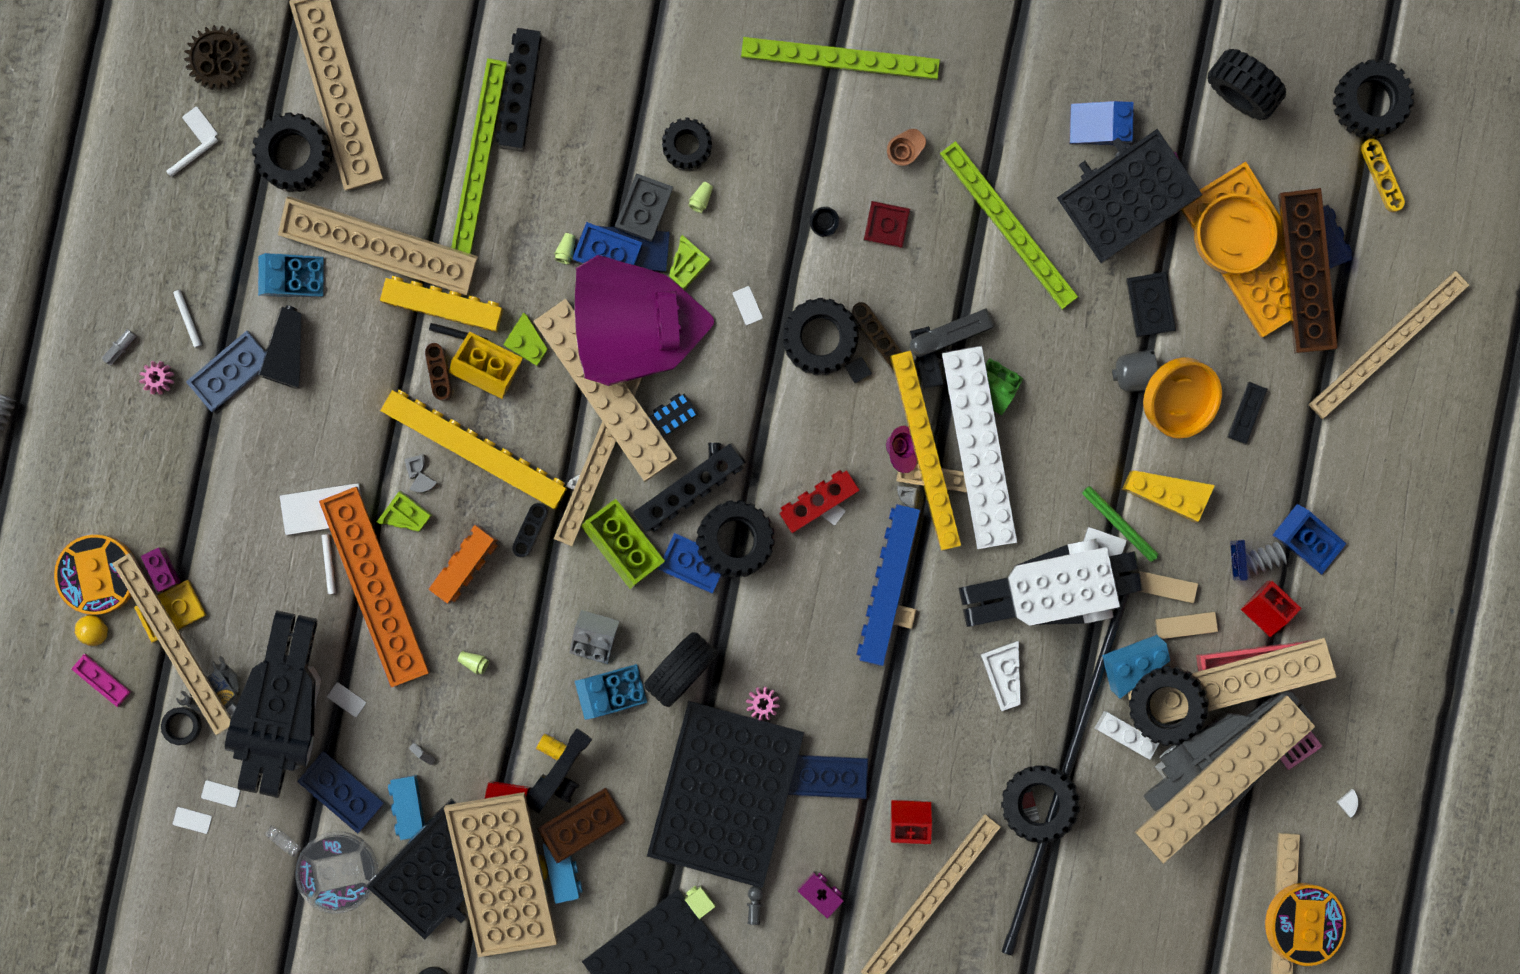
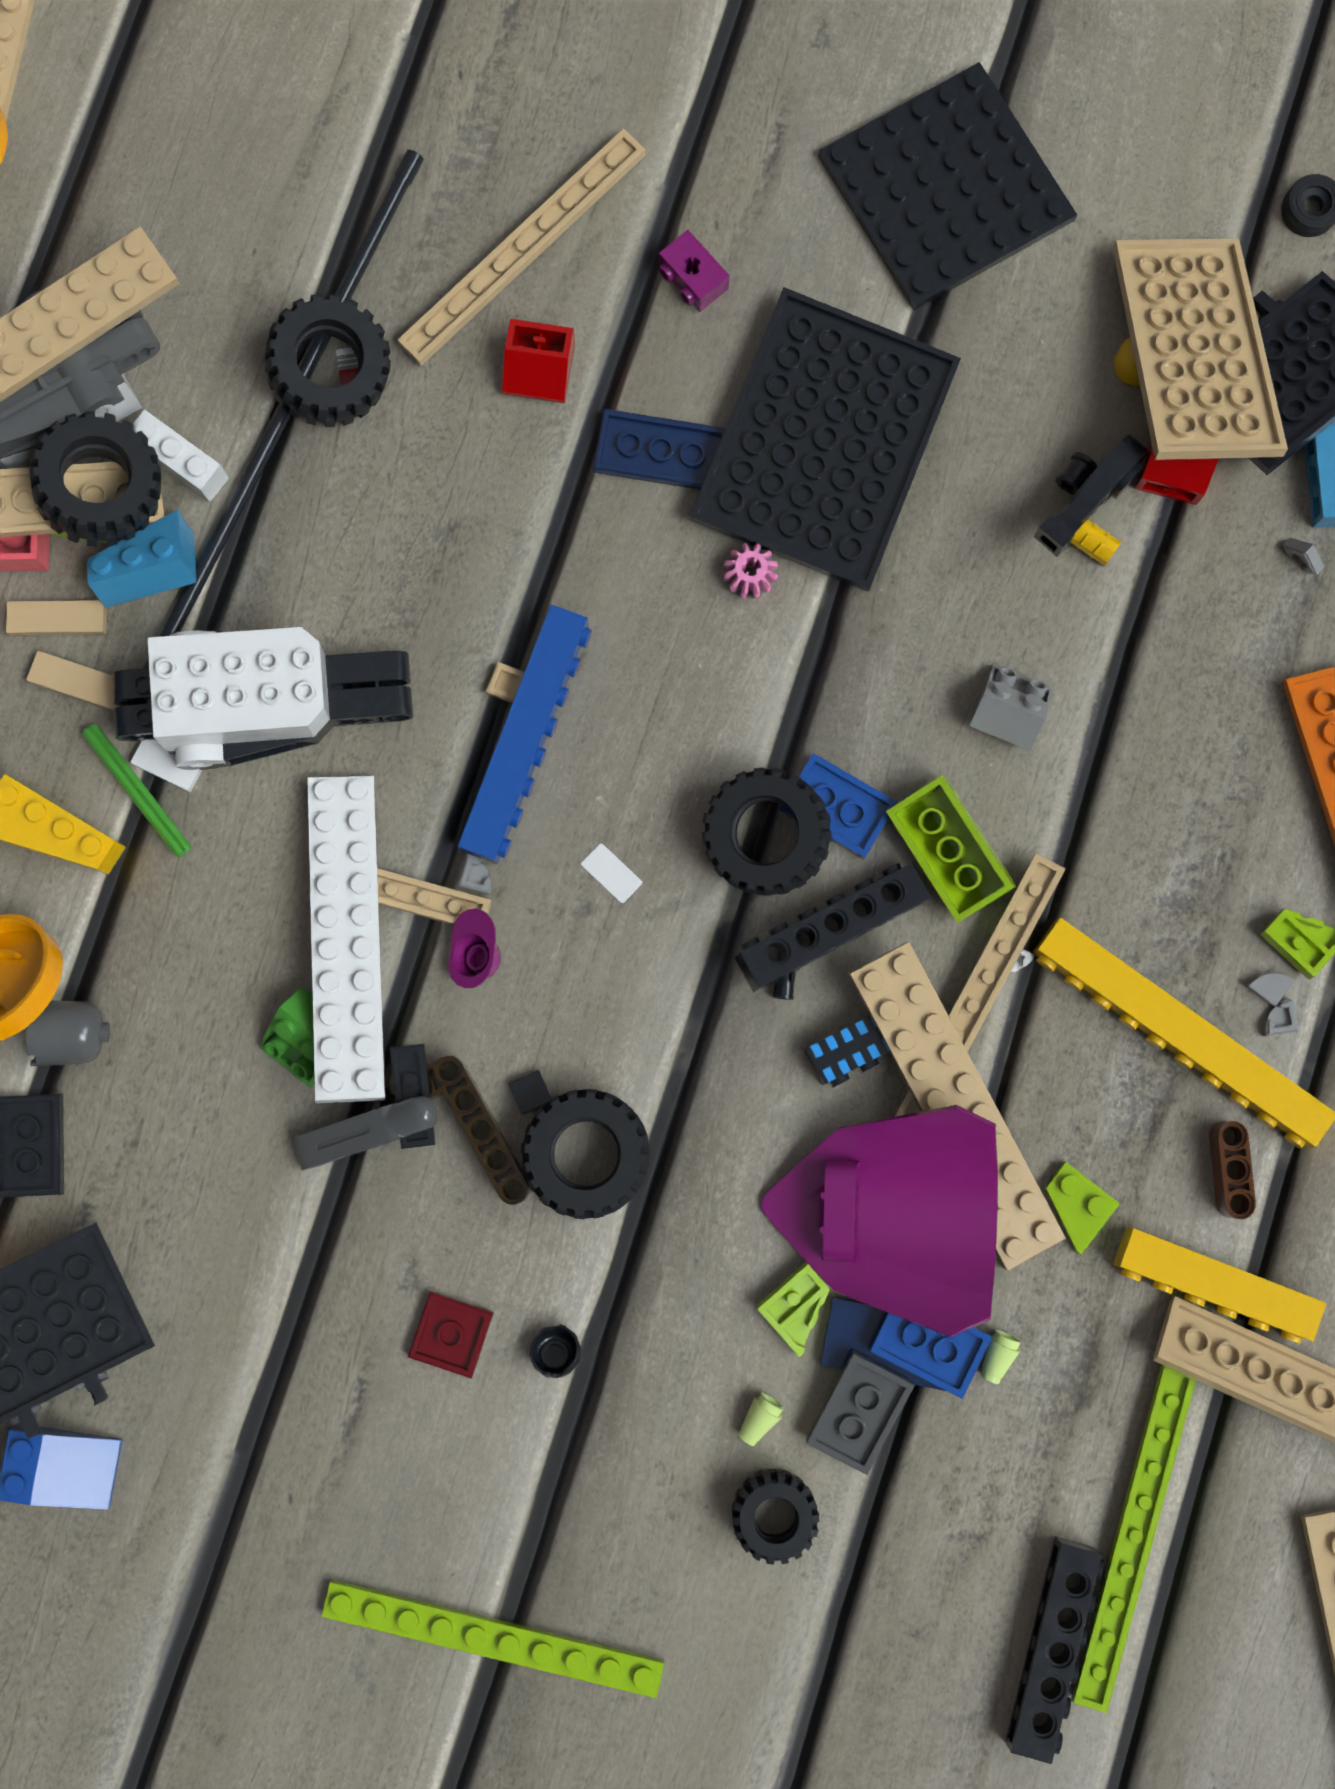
camera: 170 degrees left, 5 degrees down
black bar [429,323,488,340] -> none
orange wedge [429,525,498,604] -> none
yellow slope [449,331,523,399] -> none
yellowish green cone [458,651,489,675] -> none
black beam [512,503,548,558] -> none
reddish brown tile [537,788,625,863] -> none
dark azure brick [543,842,583,904] -> none
dark azure slope [575,664,647,720] -> none
black tyre [644,632,717,707] -> none
yellowish green brick [685,885,716,919] -> none
white sticker [733,286,763,325] -> none
dark grey pin [747,886,763,925] -> none
red brick [779,470,860,533] -> none
nougat piece [887,129,926,166] -> none
yellow brick [890,351,961,550] -> none
lime plate [939,141,1078,310] -> none
white wing [980,641,1020,711] -> none

